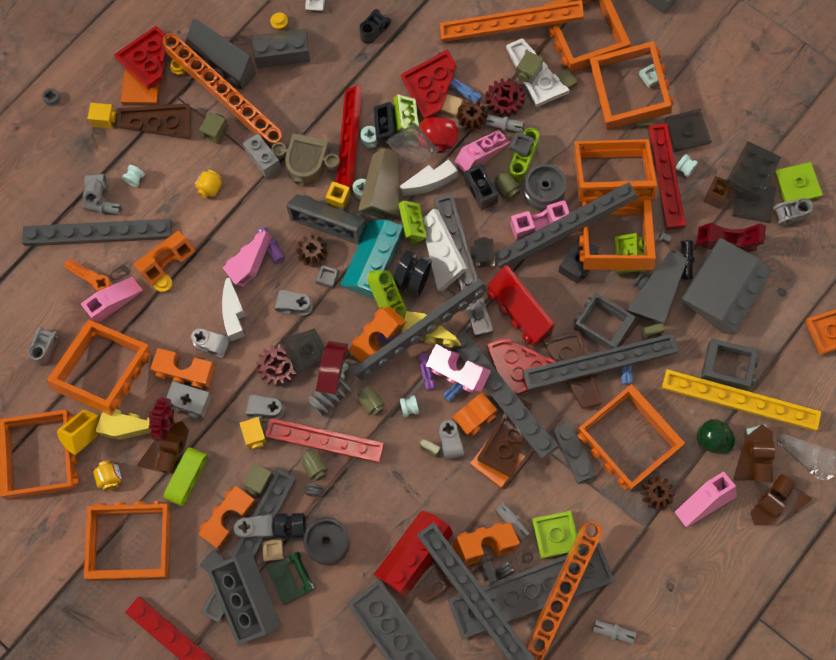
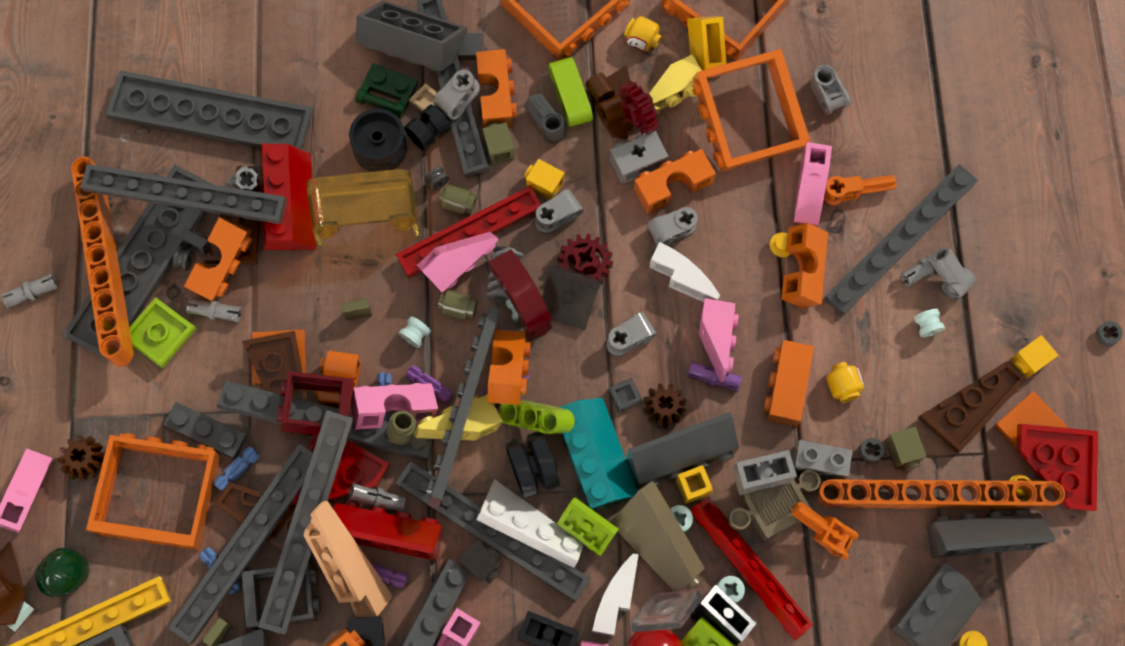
camera: 130 degrees right, 0 degrees up
light grey piece [439,420,464,460] -> none
none -> medium blue axle [213,446,259,492]
none -> light grey piece [225,165,260,191]
none -> dark grey plate [258,410,353,634]
none -> dark red window [276,371,354,436]
none -> light nougat wedge [303,501,392,618]
none -> clear yellow windscreen [306,169,420,245]
none -> light grey pin [349,483,406,512]
none -> medium lavender axle [372,563,408,589]
none -> olive brick [387,411,416,445]
none -> bright pink slope [417,232,499,292]
none -> dark grey piece [524,93,565,143]
none -> light grey brick [732,450,797,495]
none -> orange brick [763,340,814,427]
none -> orange connector [791,502,859,560]
none -> dark grey bush [858,438,885,464]

